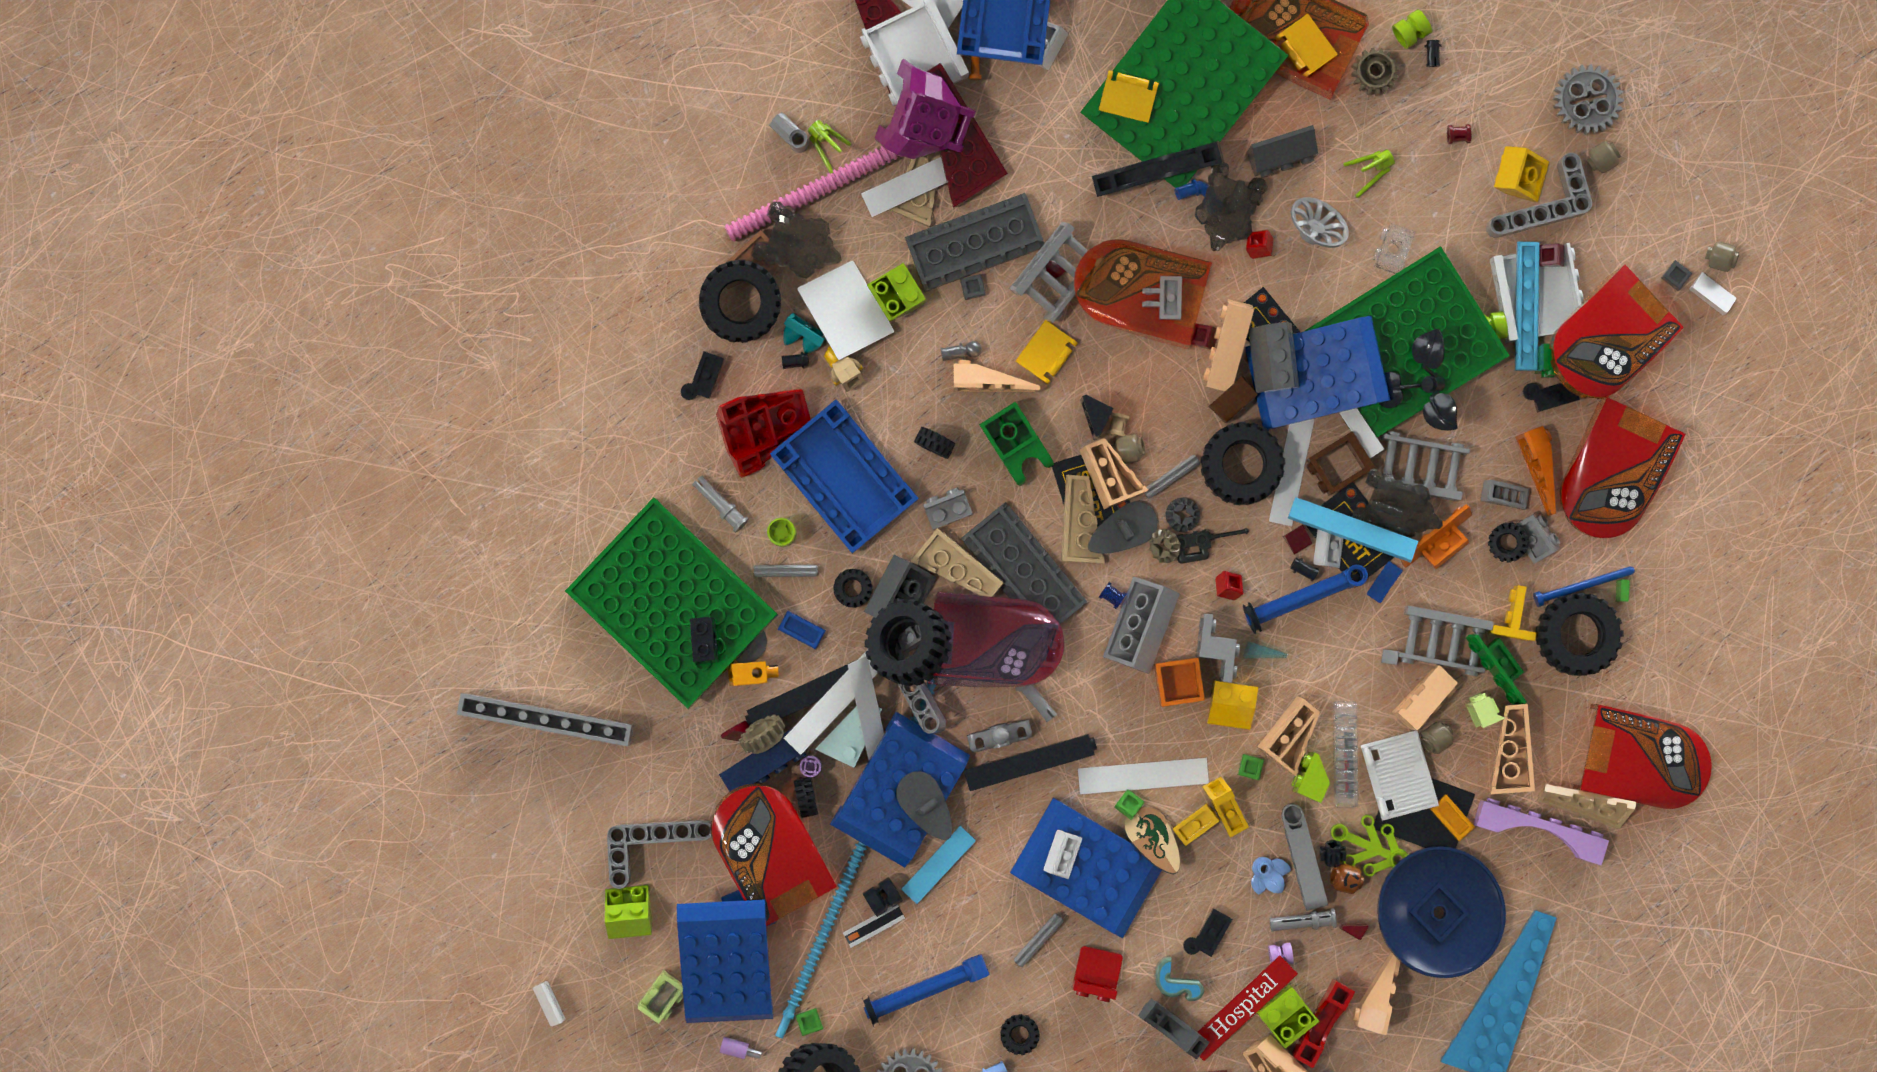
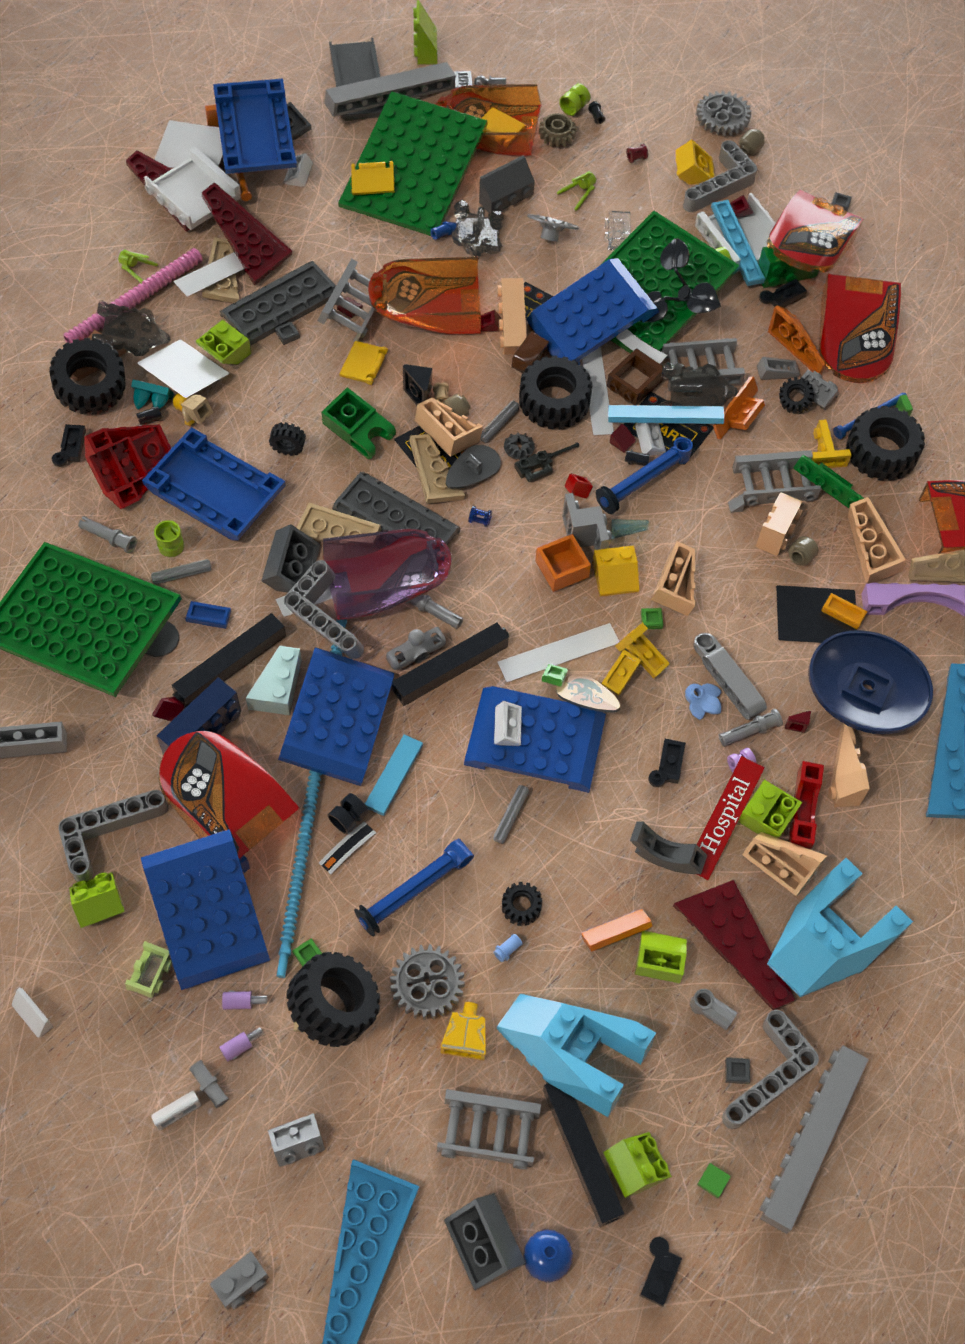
camera: 20 degrees left, 25 degrees down
black brick [690,617,719,664] -> none
light orange torso [728,661,779,686] -> none
dark tan gear [739,714,785,754] -> none
light grey piece [769,112,809,153] -> none
white sticker [784,649,878,755] -> none
black tyre [793,777,818,818] -> none
lavender wheel [800,755,822,777] -> none
black tyre [833,569,872,608] -> none
white sticker [848,656,884,760] -> none
black tyre [865,599,952,686] -> none
magenta piece [875,59,976,159] -> none
dark grey shield [896,771,952,840] -> none
light grey bracket [923,487,973,530] -> none
flat silver pin [941,341,982,362] -> none
light nougat wedge [954,360,1040,392] -> none
red bracket [1072,946,1123,1002] -> none
black arch [1092,140,1224,197] -> none
light grey slope [1103,577,1180,674] -> none
light grey hinge [1142,276,1182,320] -> none
dark tan gear [1148,529,1180,563] -> none
sand green animal [1154,956,1204,1001] -> none
red slope [1246,230,1273,259] -> none
dark grey slope [1249,322,1299,393] -> none
lime slope [1291,752,1330,803] -> none
black gear [1320,840,1346,867] -> none
lime plant [1330,815,1408,877] -> none
dark orange head [1330,863,1364,894] -> none
clear beam [1333,701,1358,808] -> none
white window [1361,731,1439,821] -> none
blue sticker [1367,561,1402,603] -> none
yellowish green window [1465,693,1505,728] -> none
white slope [1689,272,1736,315] -> none
dark tan head [1705,241,1739,272] -> none

